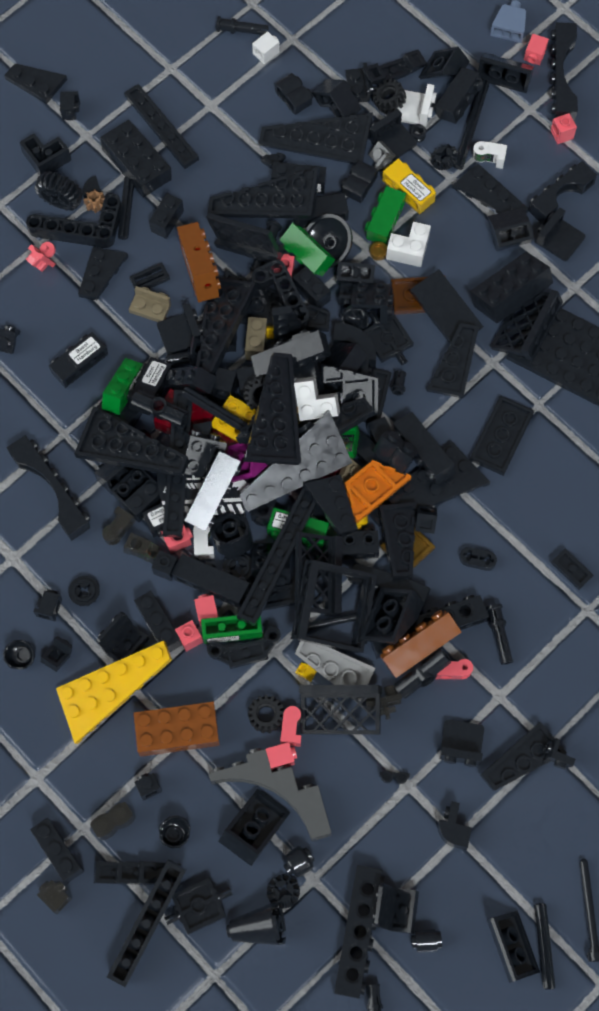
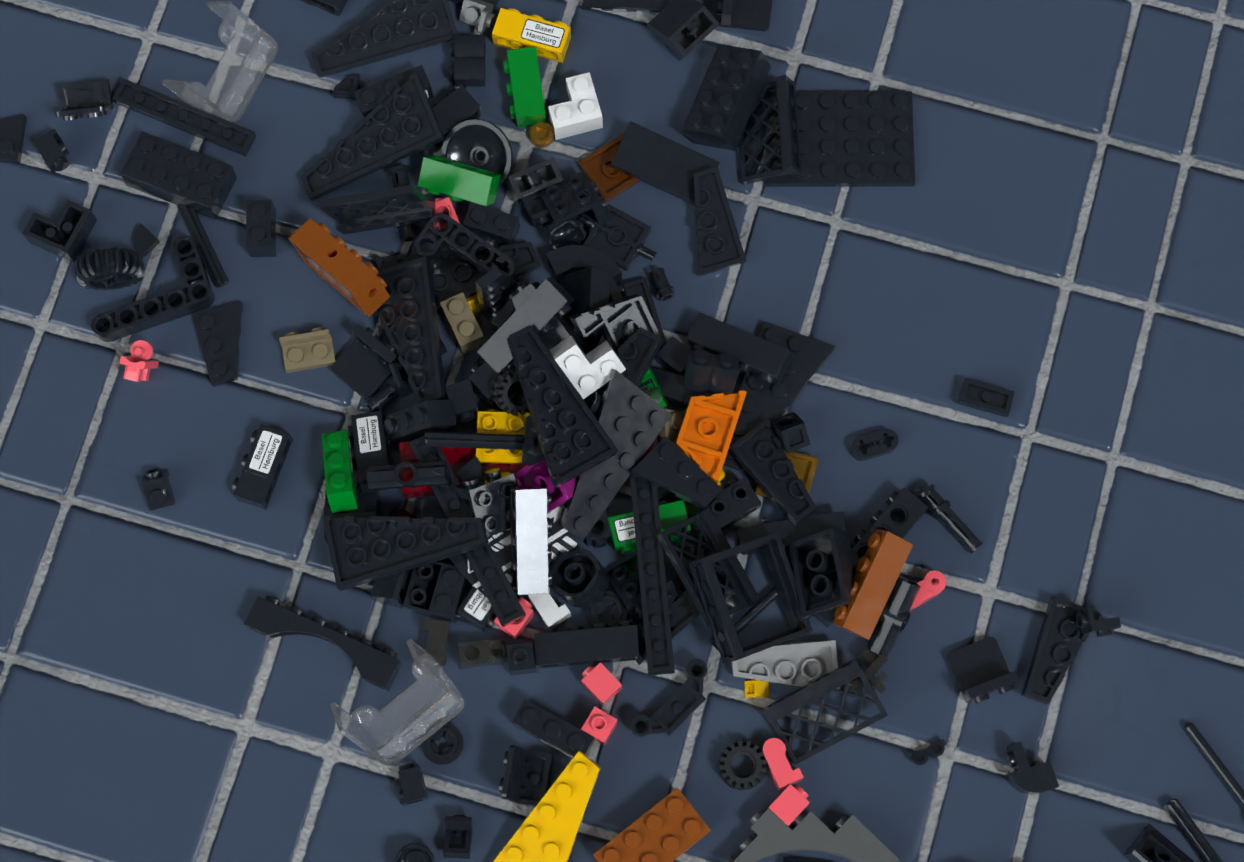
camera: 30 degrees left, 5 degrees up
medium nougat gear [83,189,105,213] -> none
black tile [129,262,170,289] -> none
green brick [201,615,263,644] -> none
black tile [469,396,534,476] -> none
none -> black bracket [55,79,114,121]
none -> clear windscreen [162,1,278,122]
none -> clear windscreen [330,639,464,766]

